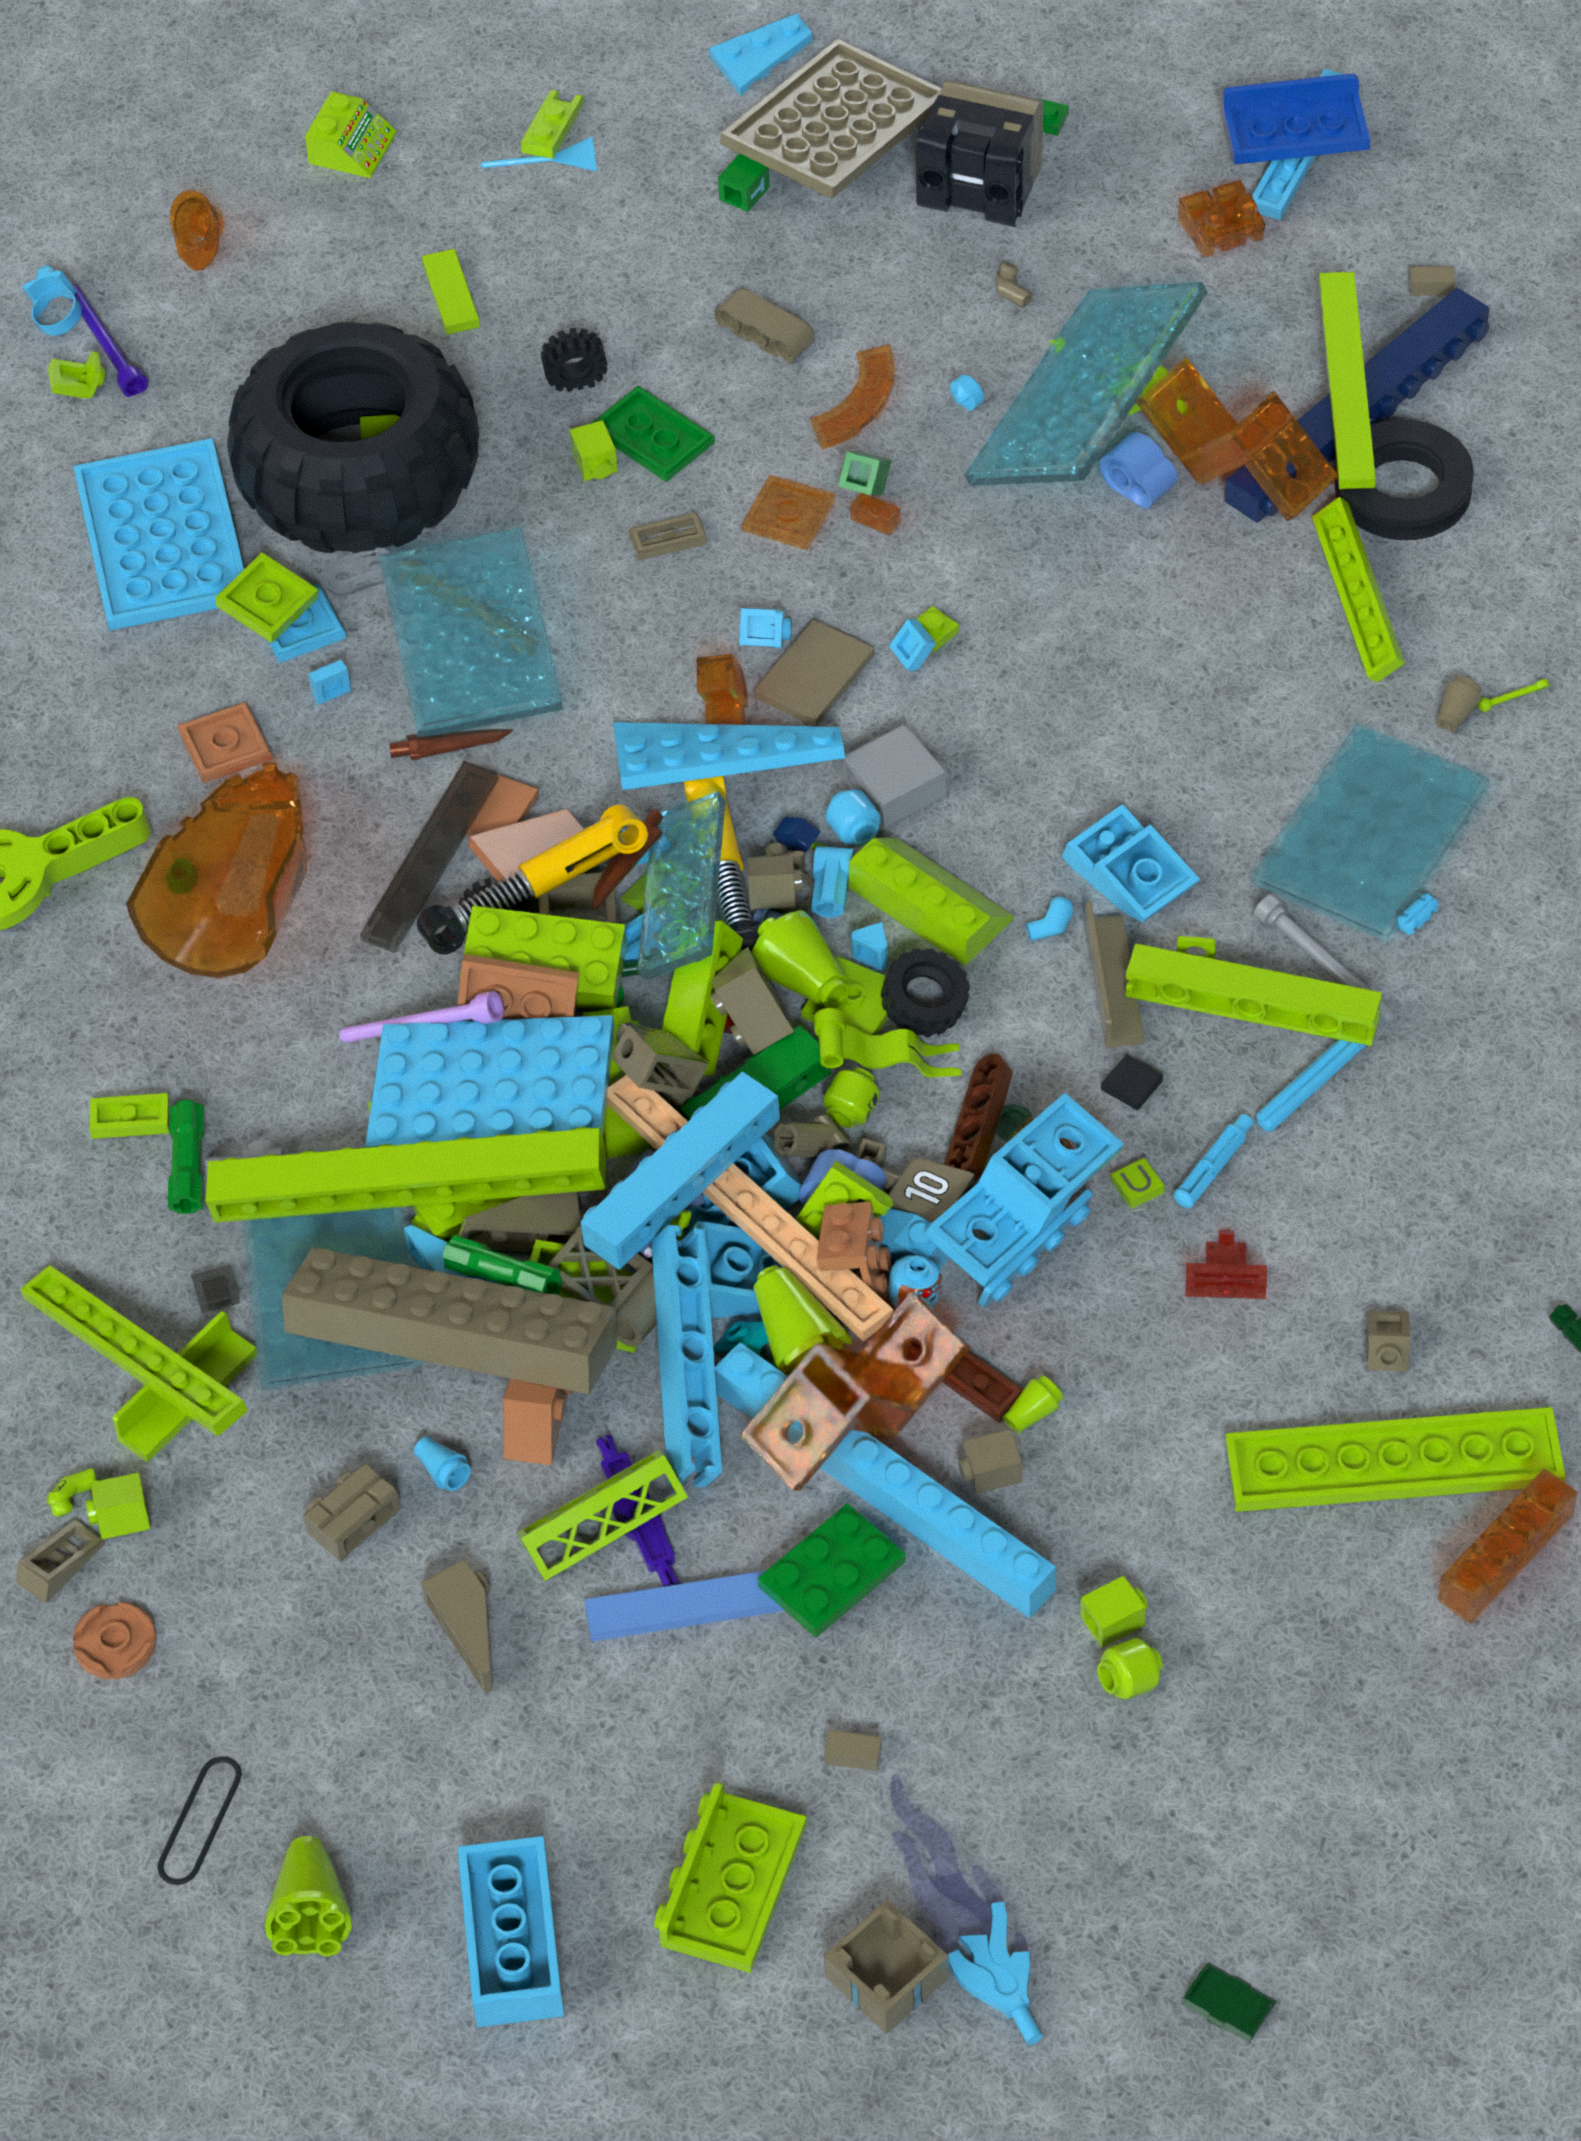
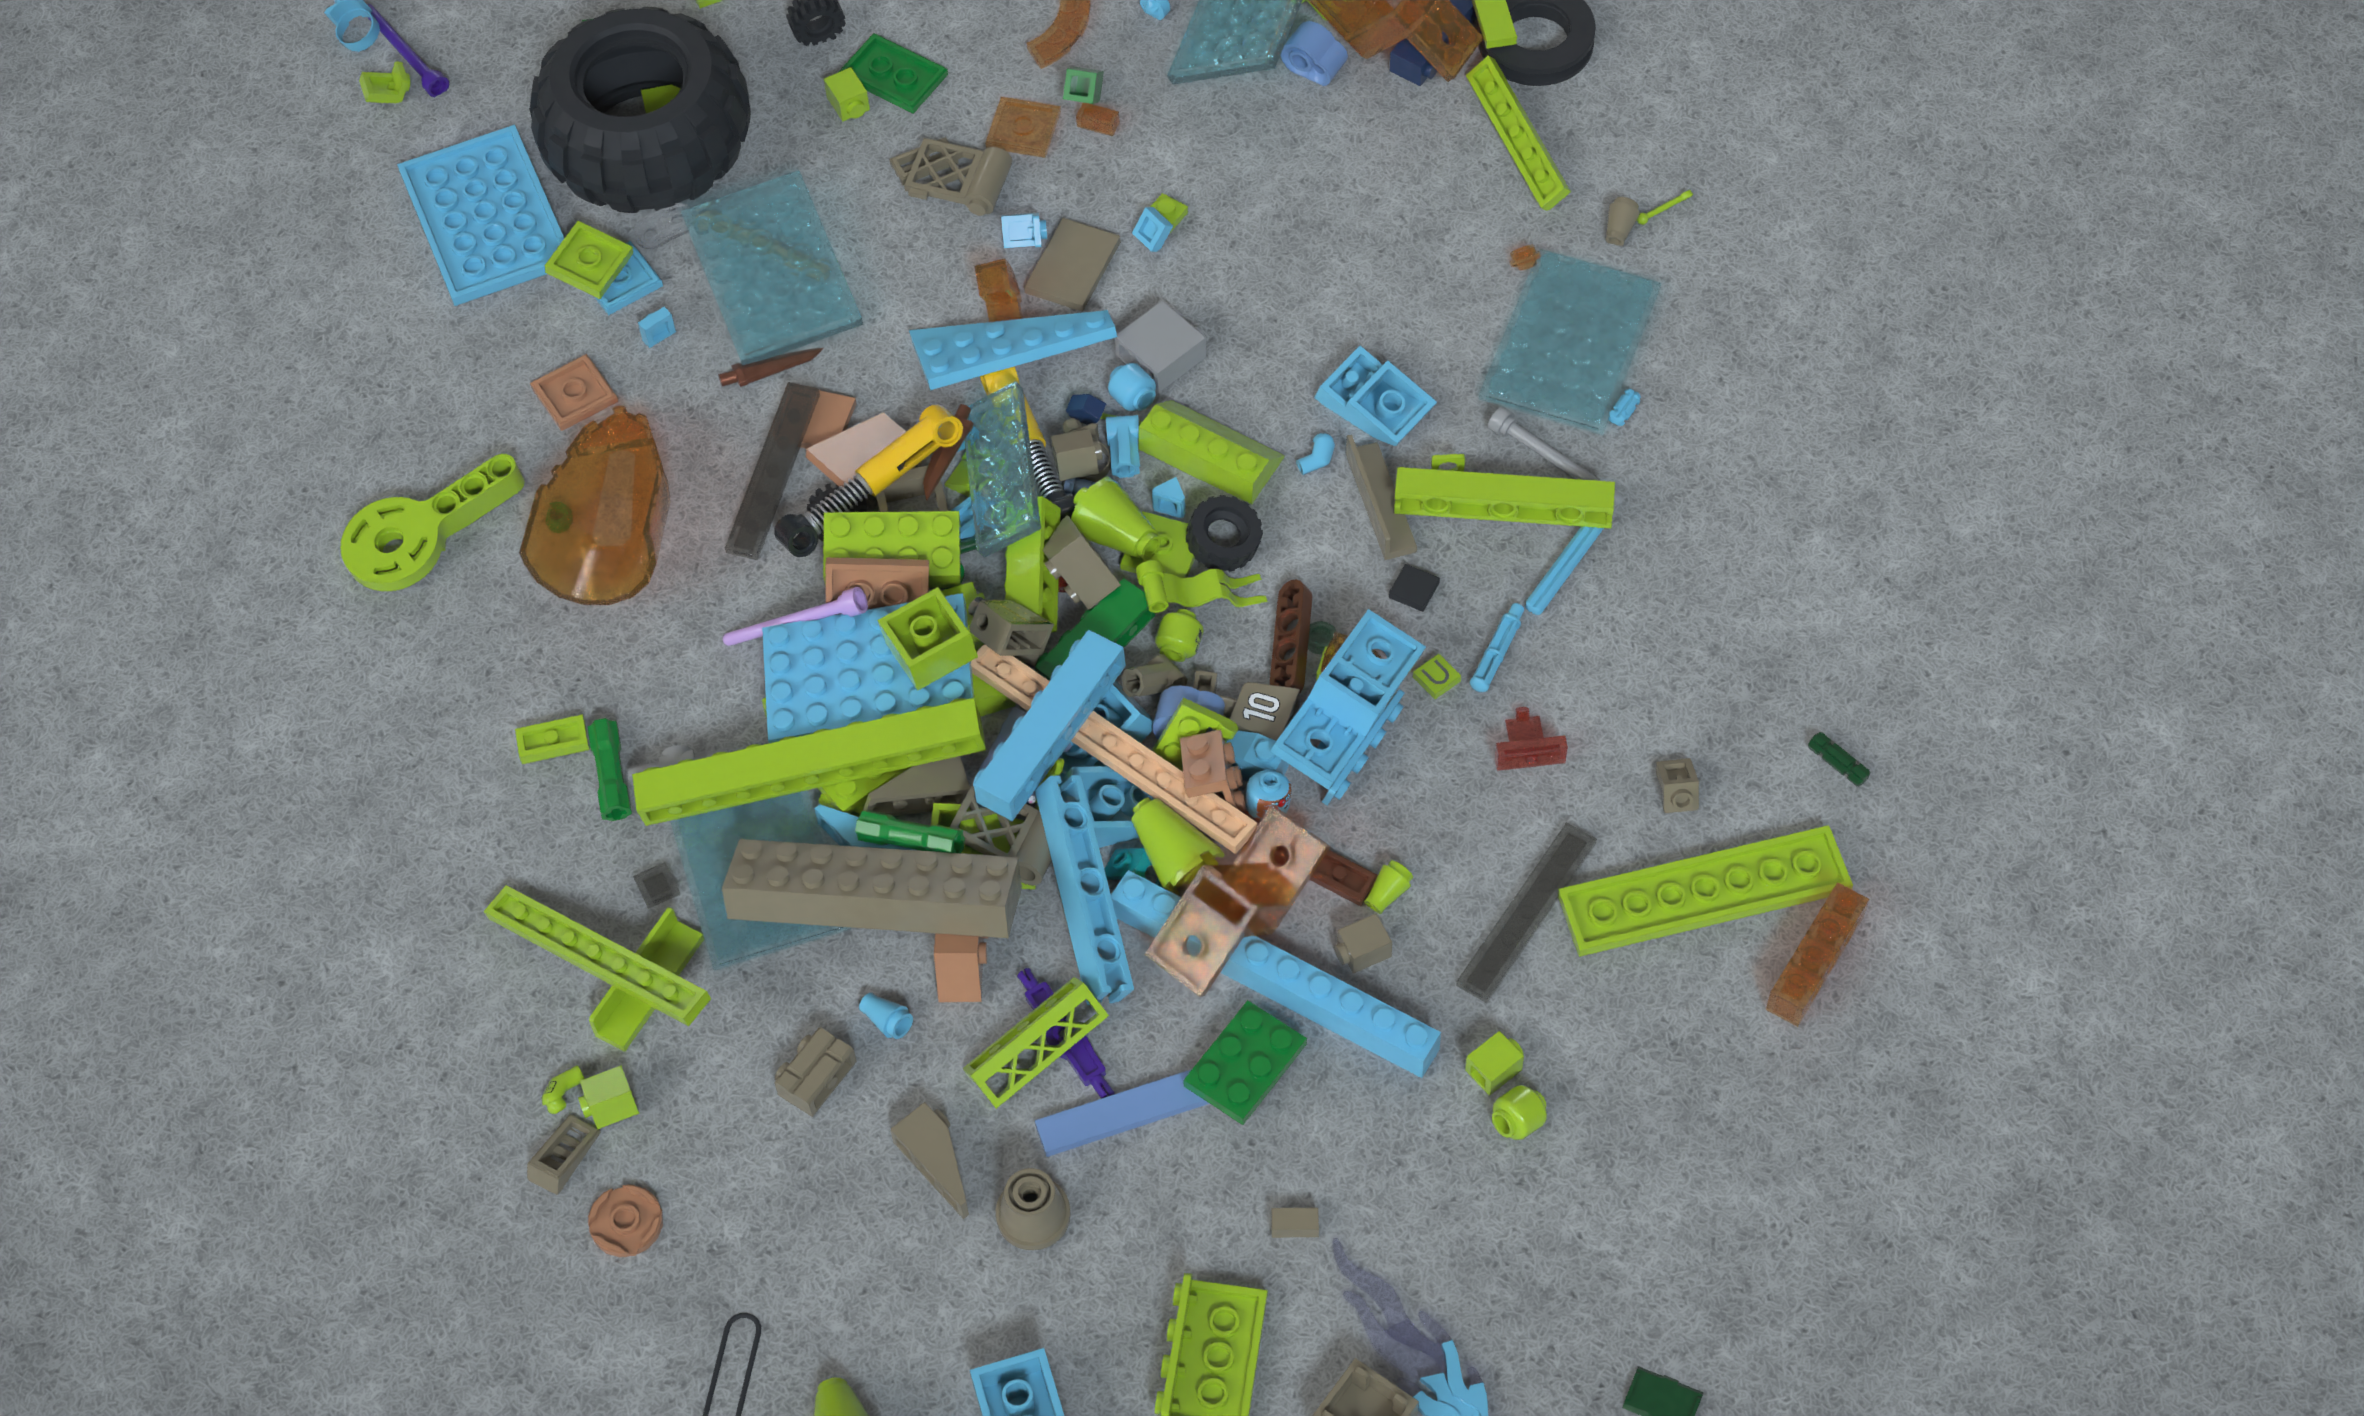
camera: 10 degrees left, 5 degrees up
none -> lime brick [877,587,978,691]
none -> dark tan piece [904,138,1013,216]
none -> dark tan piece [996,1168,1071,1250]
none -> clear smoke tile [1456,822,1597,1003]
none -> clear orange plate [1509,244,1541,271]

